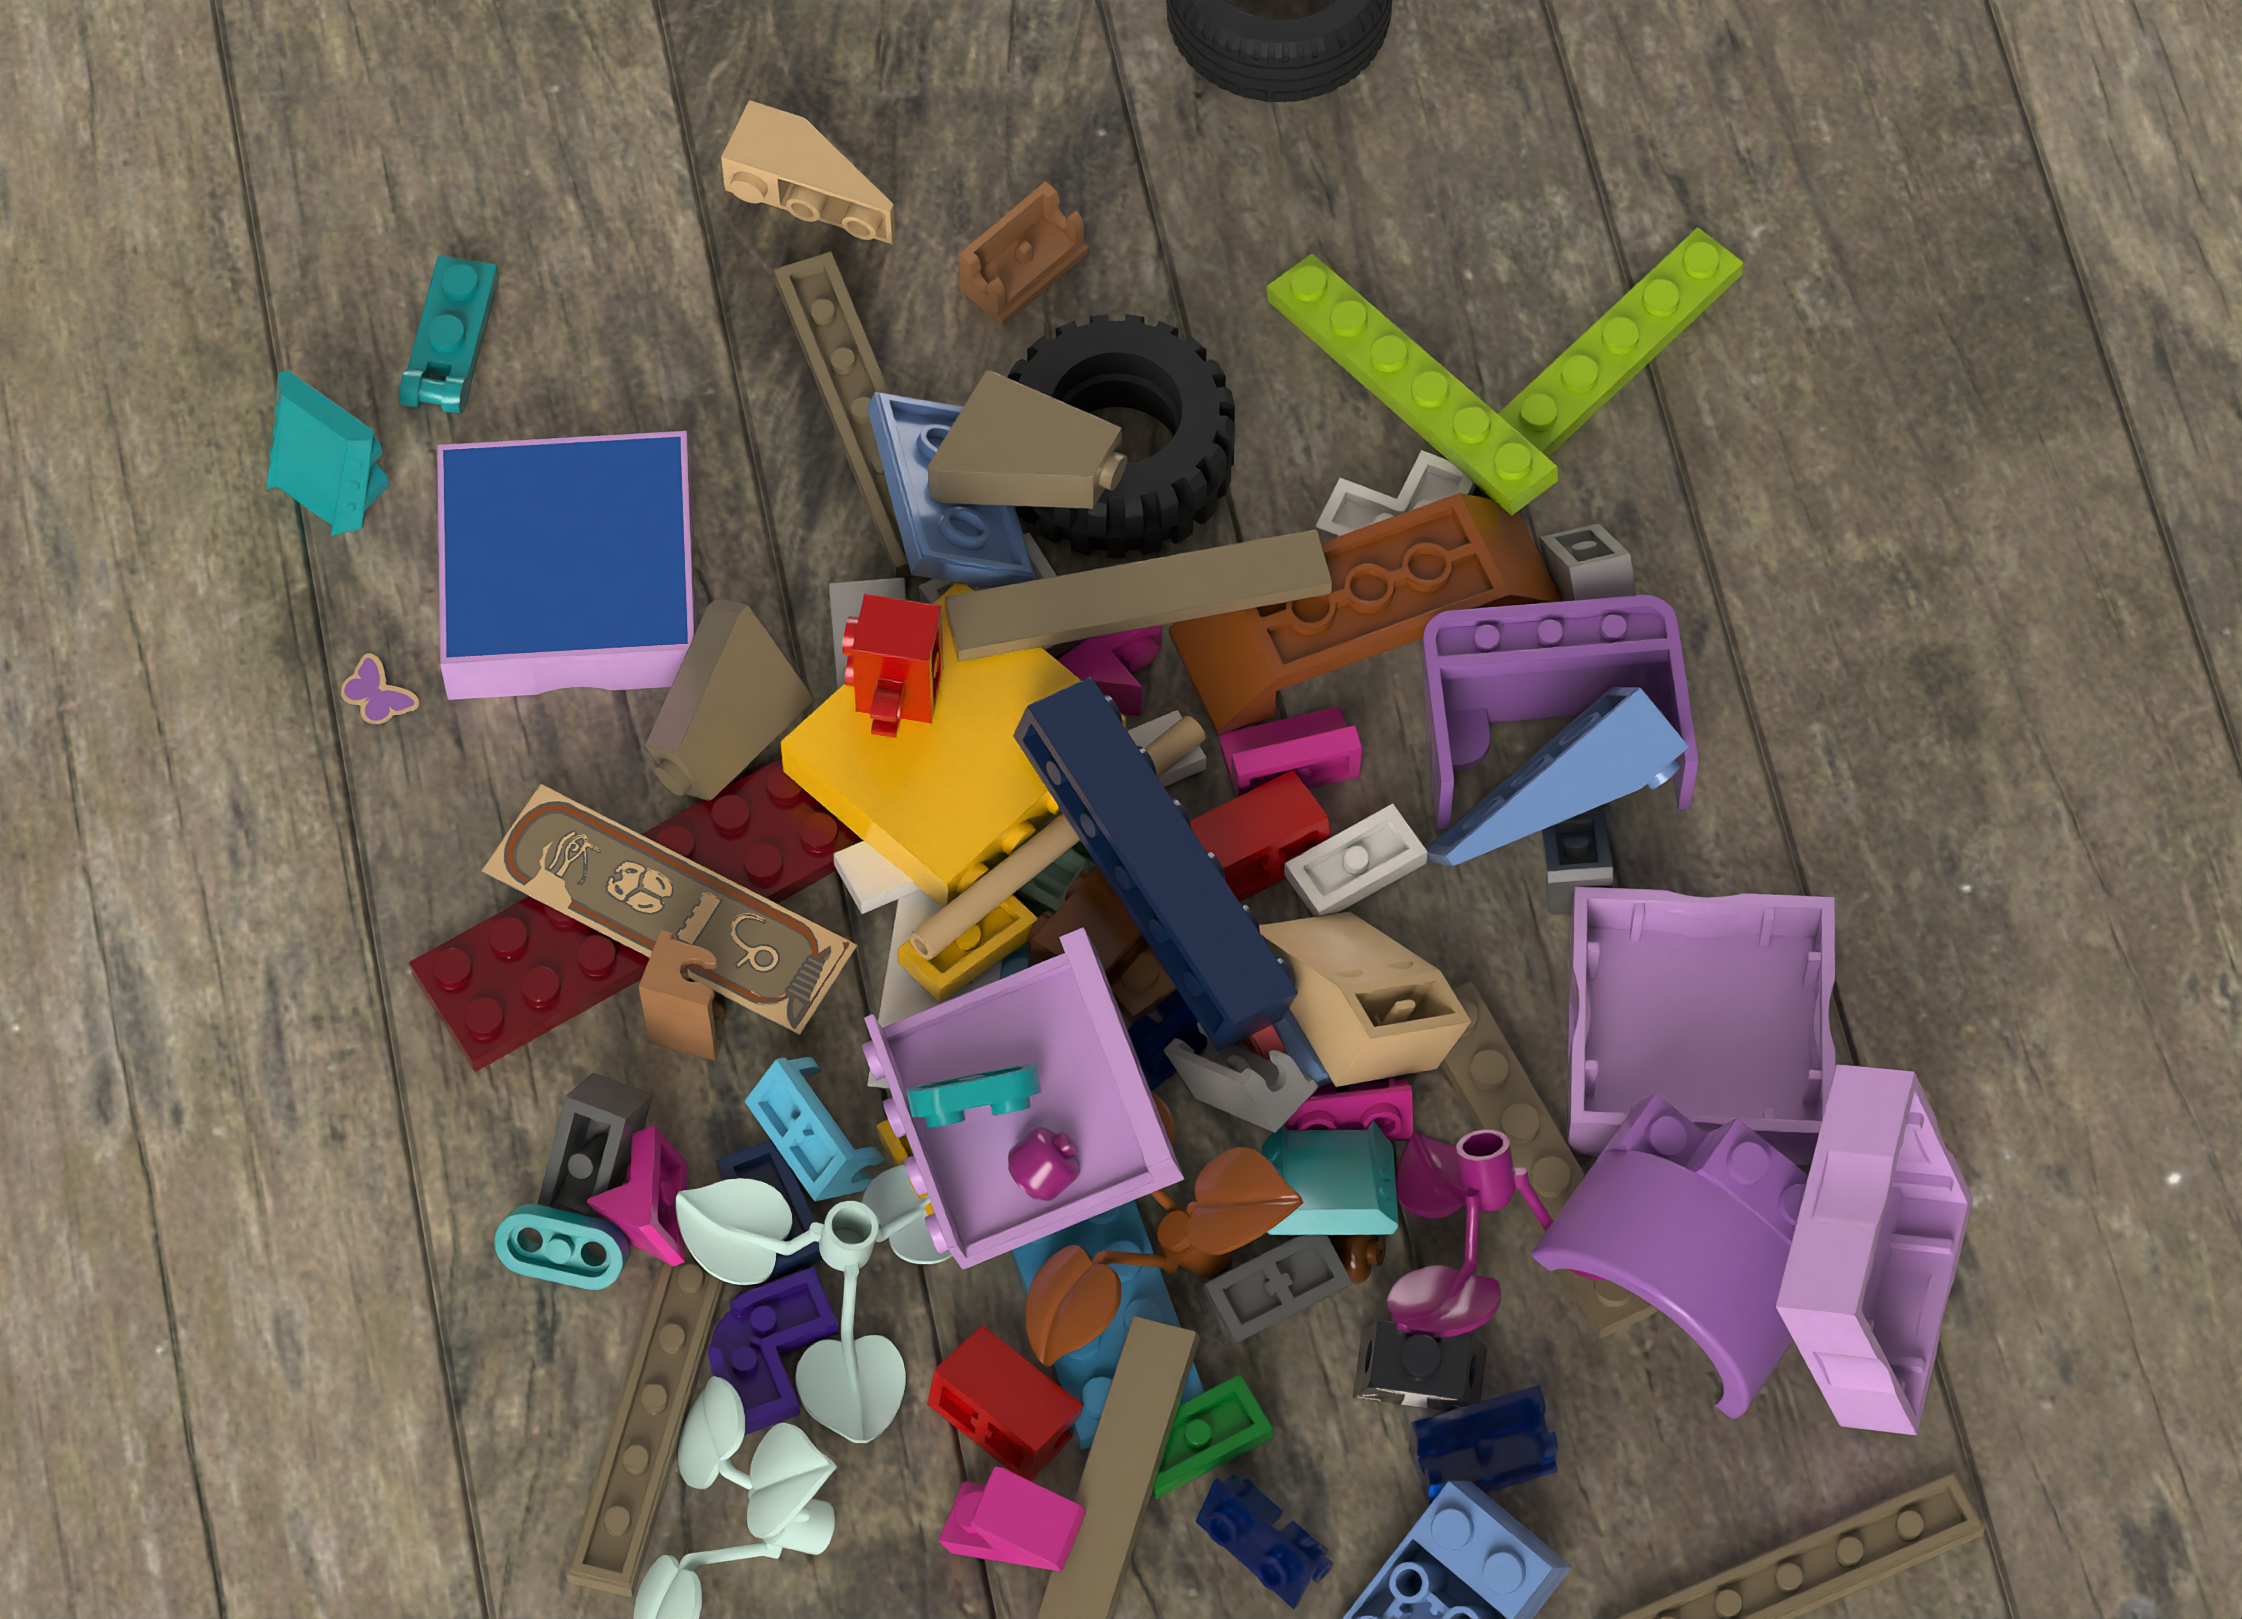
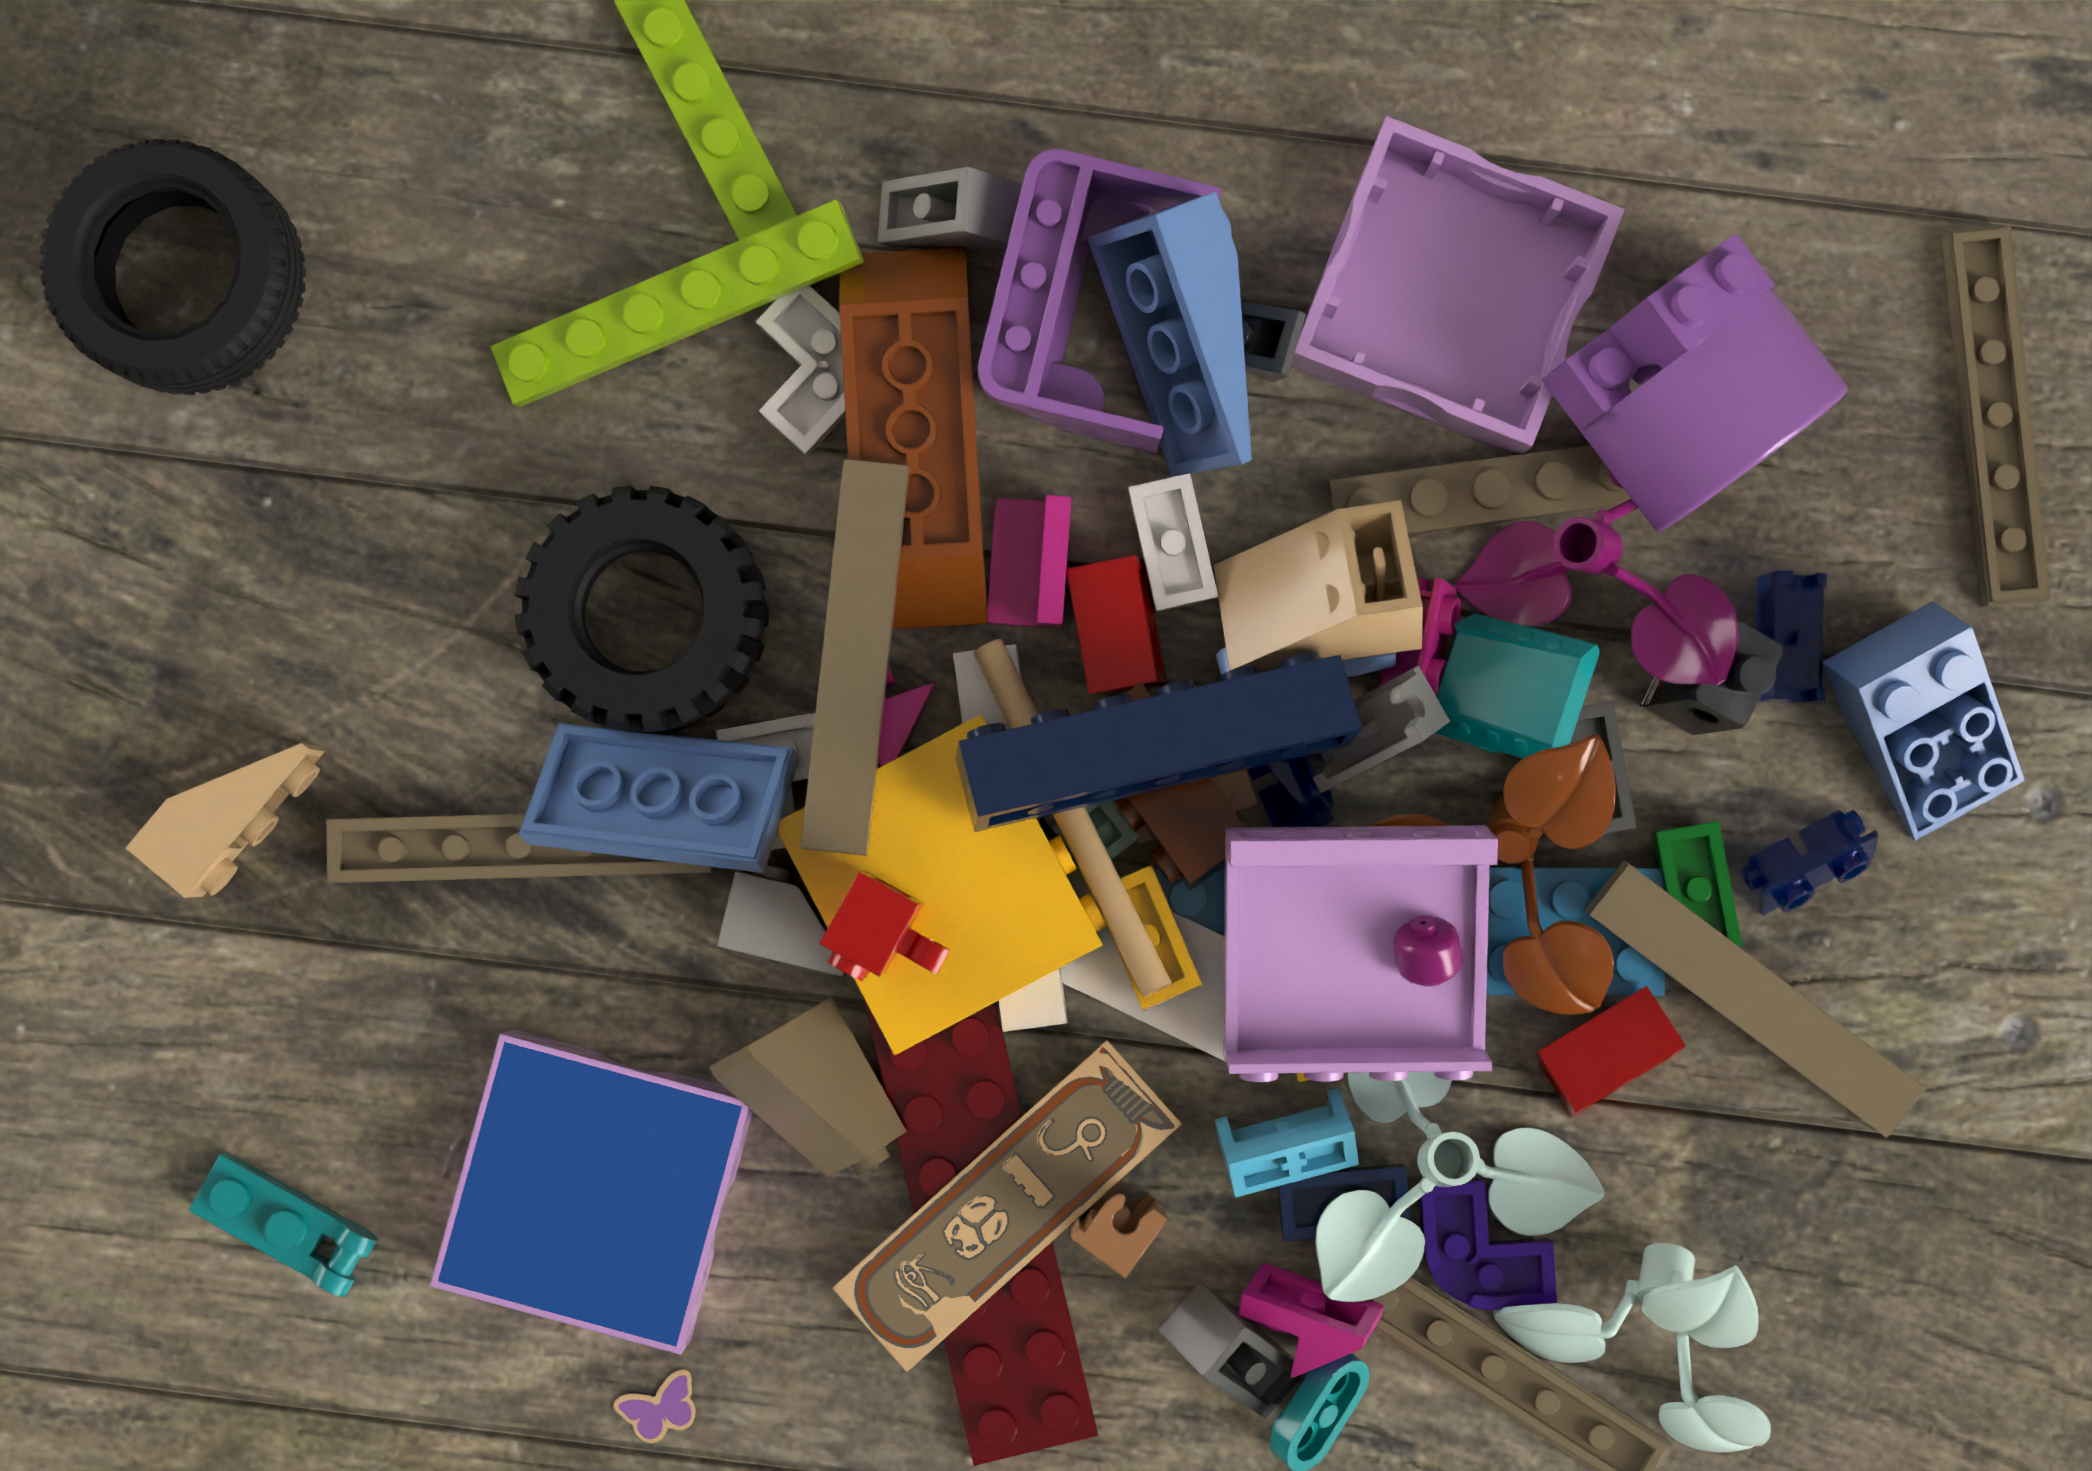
camera: 75 degrees left, 25 degrees up
teal slope [266,370,389,536] -> none
teal plate [906,1064,1042,1127] -> none
dark tan slope [928,369,1127,509] -> none
dark pink slope [938,1467,1086,1572] -> none
medium nougat hinge [958,181,1089,327] -> none
lavender tile [1776,1064,1973,1435] -> none

